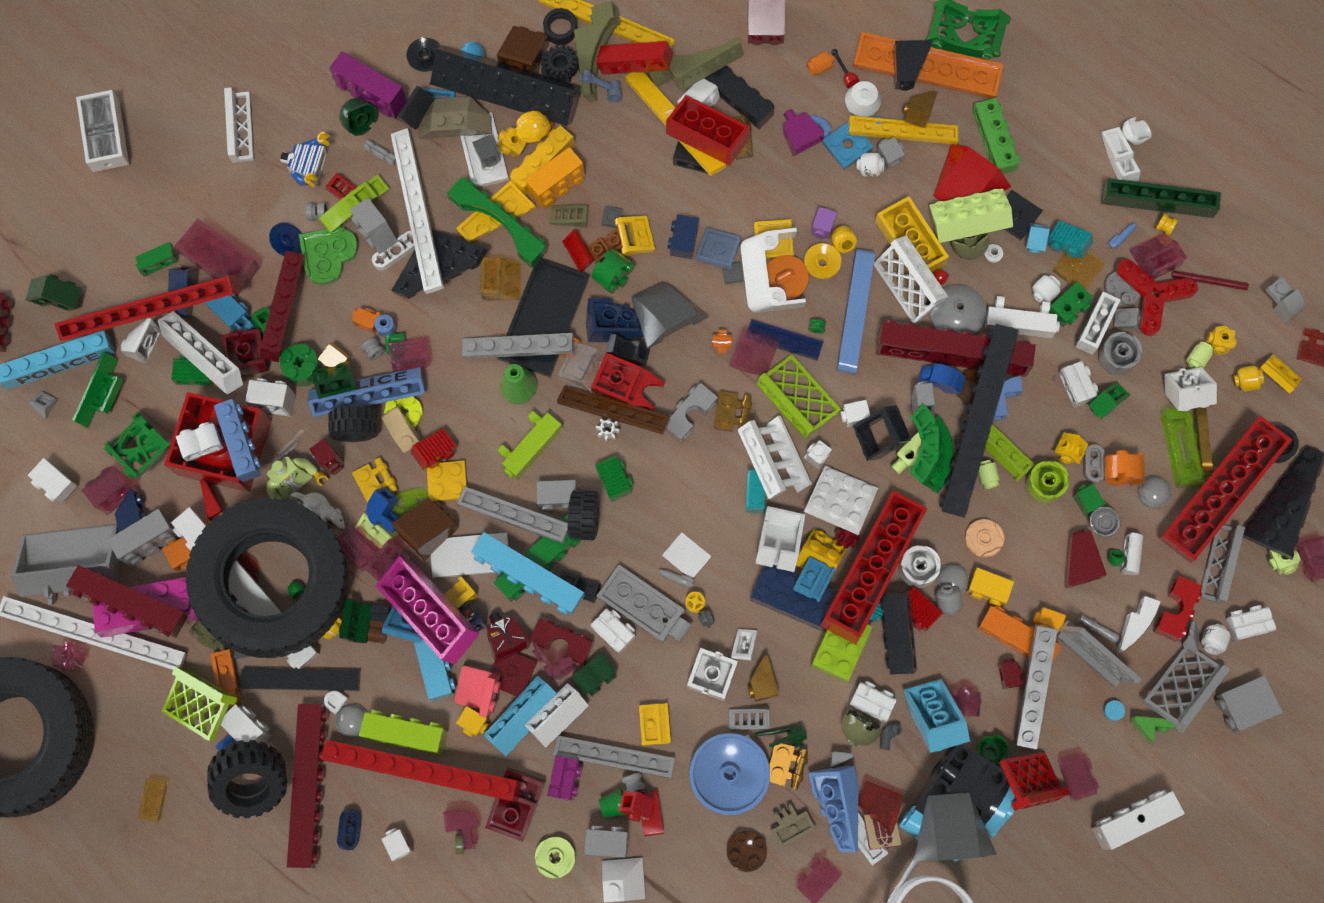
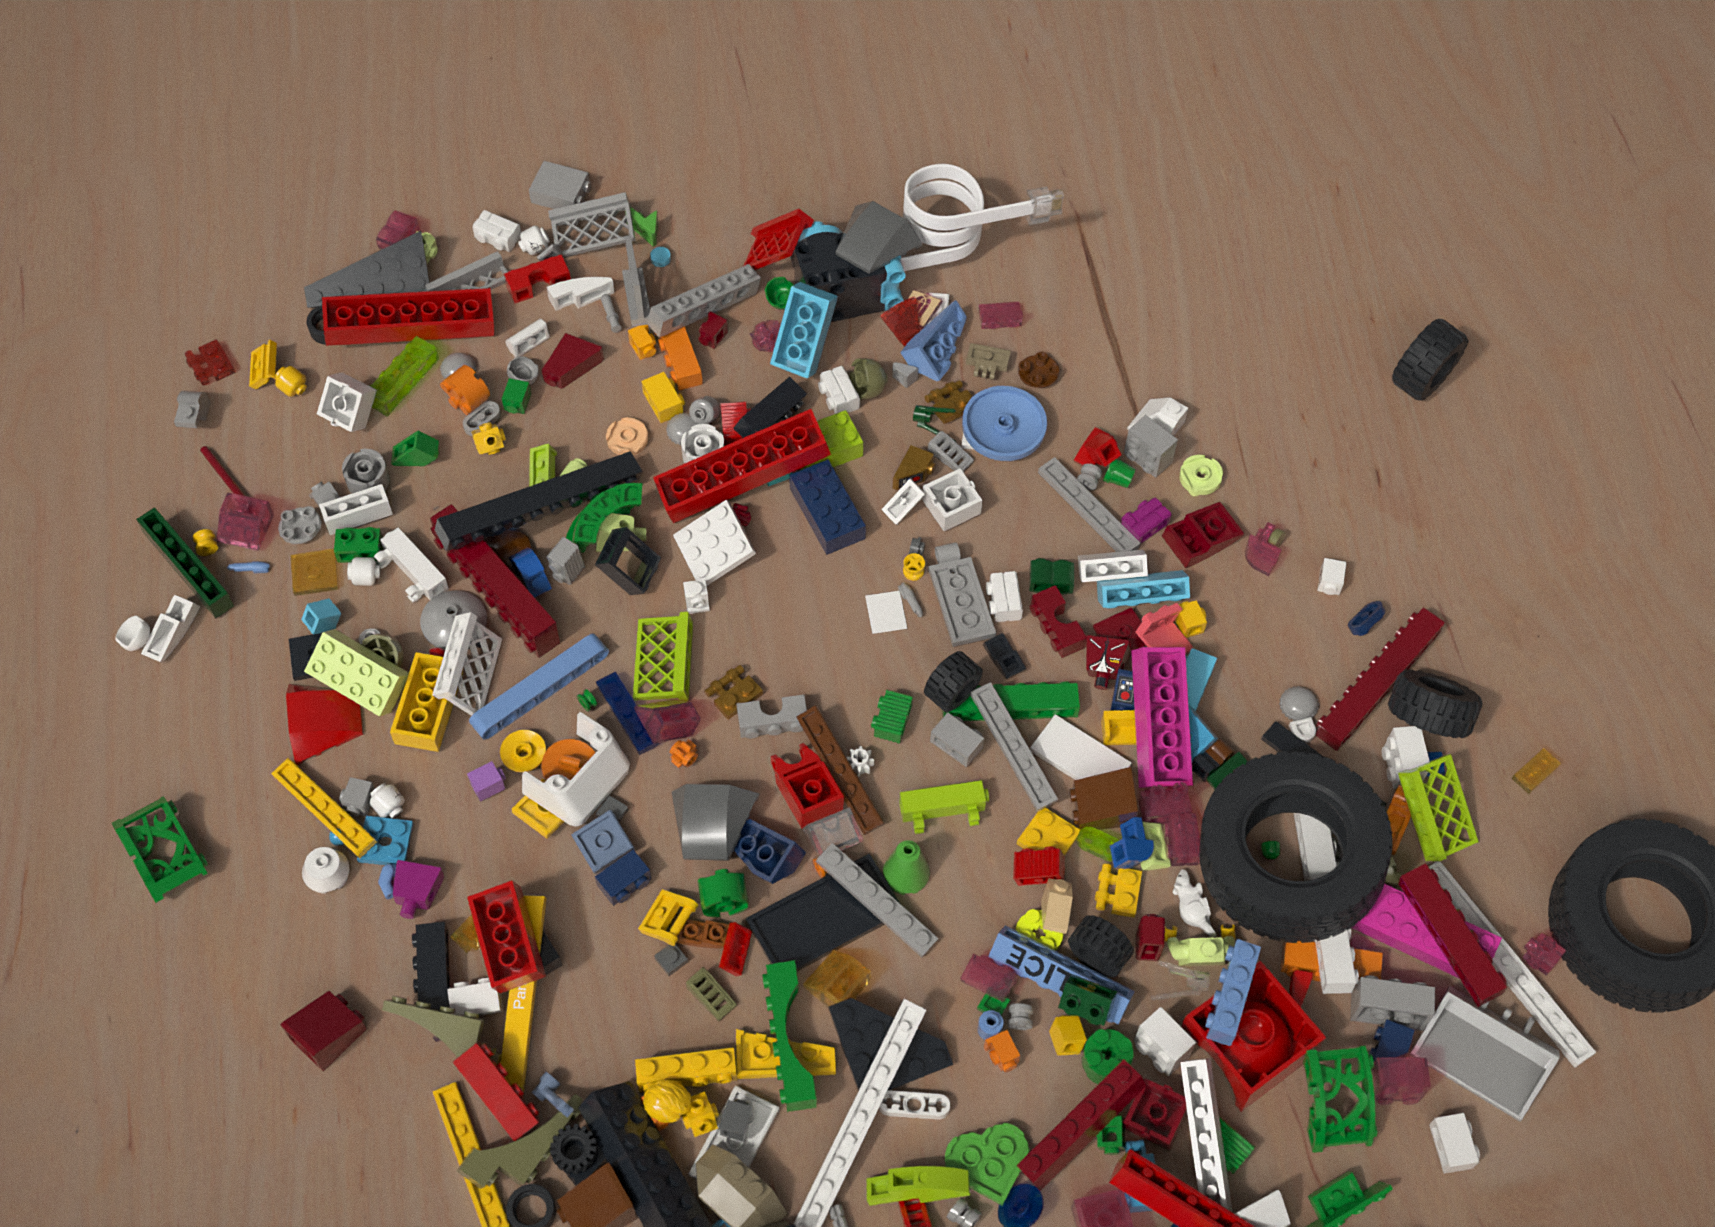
camera: 145 degrees left, 15 degrees down
white brick [176,422,223,461] -> none
red brick [321,740,522,803] -> none
light grey brick [350,198,398,254] -> none
lime brick [359,710,448,756] -> none
medium azure brick [471,532,585,615] -> none
light orange brick [525,147,585,210] -> none
clear pink bracket [532,643,577,681] -> none
black brick [606,334,650,365] -> none
yellow plate [639,703,671,746] -> none
white fence [738,416,812,499] -> none
teal brick [745,470,766,514] -> none
white piece [755,506,805,572] -> none
dark azure plate [793,557,836,602] -> none
yellow slope [796,529,847,577] -> none
orange brick [806,51,834,76] -> none
red hinge [831,49,860,88] -> none
yellow head [831,226,857,253] -> none
white brick [840,400,870,427] -> none
orange plate [853,32,1004,99] -> none
dark grey arm [880,723,902,750] -> none
black slope [893,40,932,91] -> none
pearl gold slope [903,91,937,128] -> none
bright green brick [972,98,1020,174] -> none
lime brick [1025,461,1069,504] -> none
teal brick [1048,220,1093,259] -> none
white brick [1058,361,1098,408] -> none
clear pink brick [1058,755,1099,801] -> none
white brick [1091,790,1185,850] -> none
green hinge [1108,550,1125,567] -> none
red piece [1116,259,1198,336] -> none
yellowish green brick [1186,342,1214,369] -> none
pearl gold beam [1196,407,1213,472] -> none
yellow brick [1206,326,1237,355] -> none

